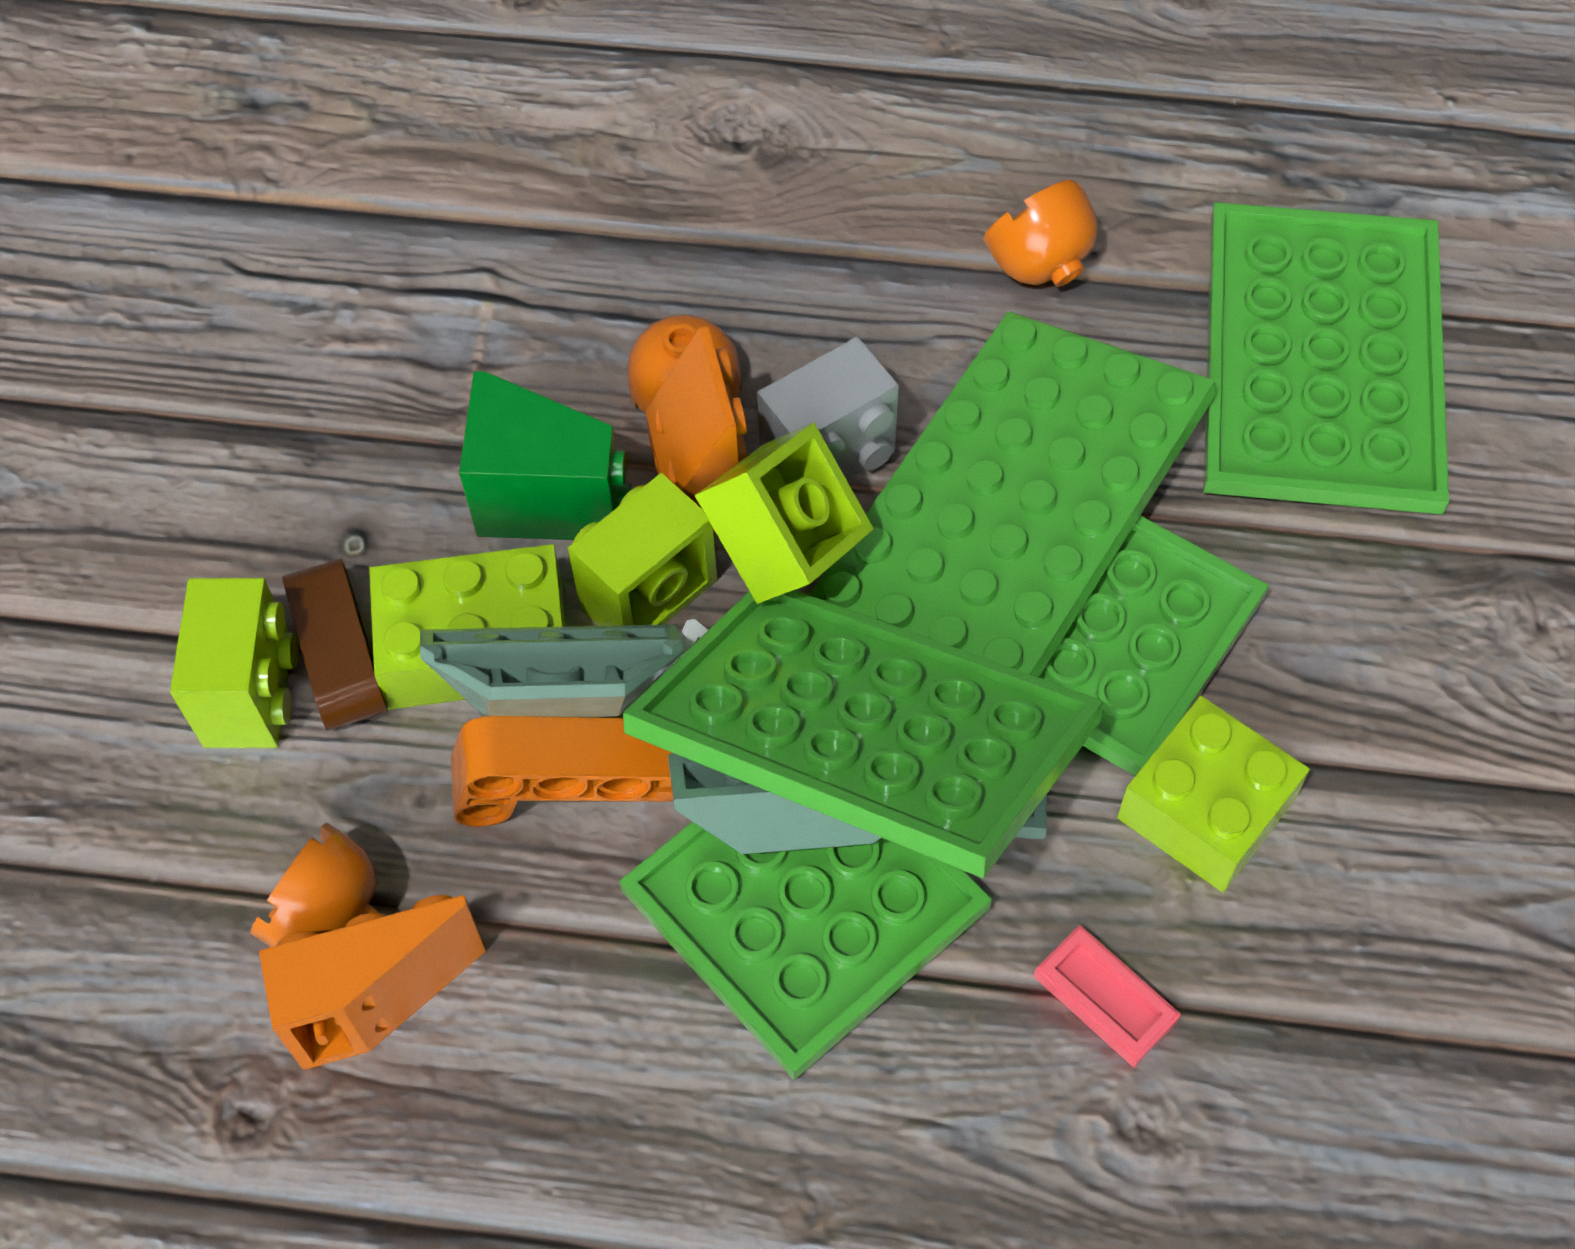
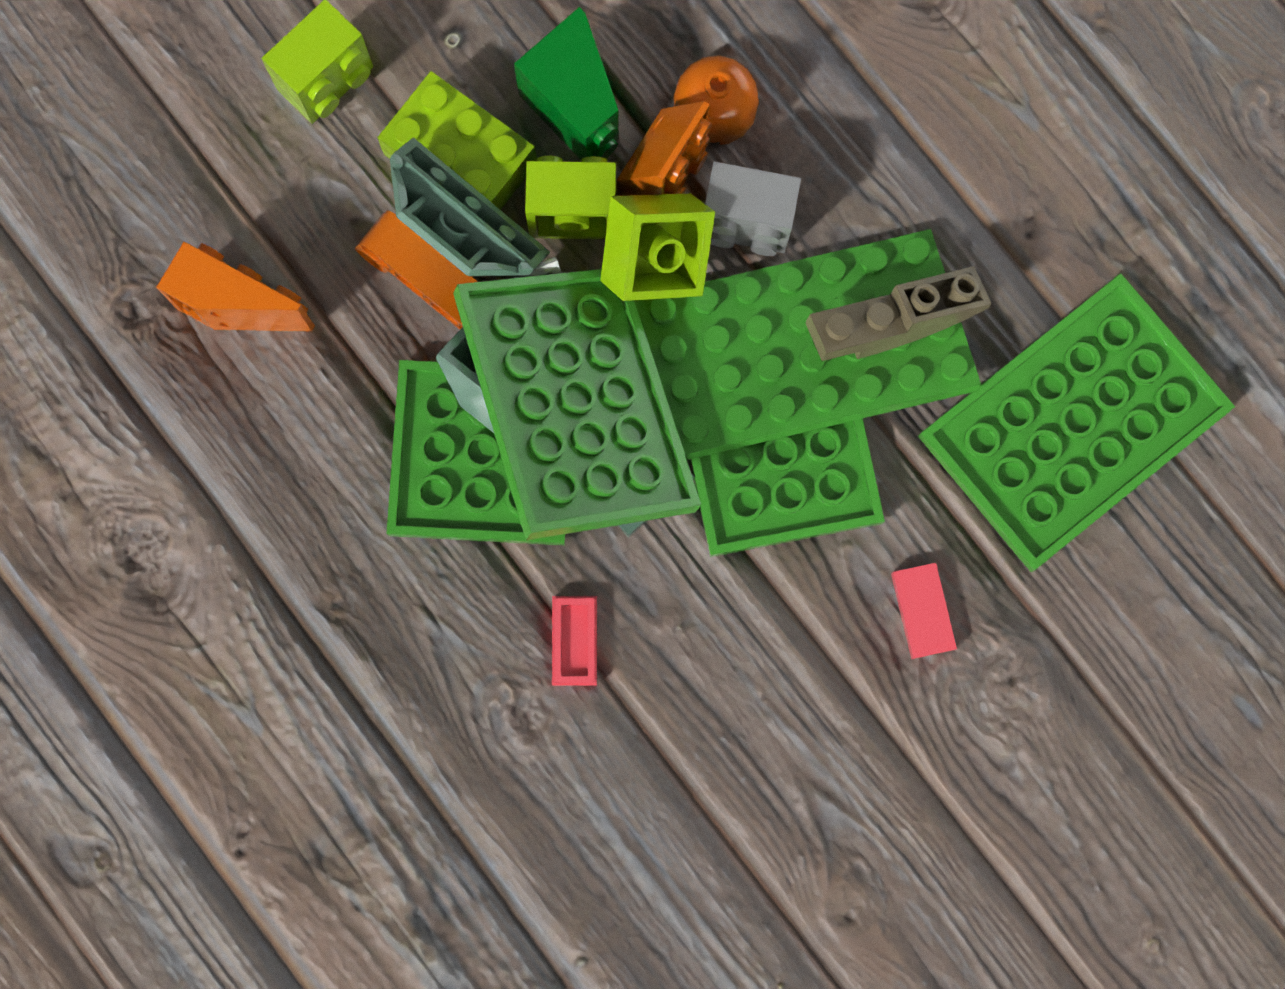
camera: 40 degrees right, 20 degrees up
orange cylinder [250,822,379,947] -> none
reddish brown beam [282,558,388,731] -> none
orange cylinder [982,179,1098,287] -> none
lime brick [1117,695,1310,893] -> none
none -> dark tan slope [805,266,992,361]
none -> coral tile [891,563,957,660]

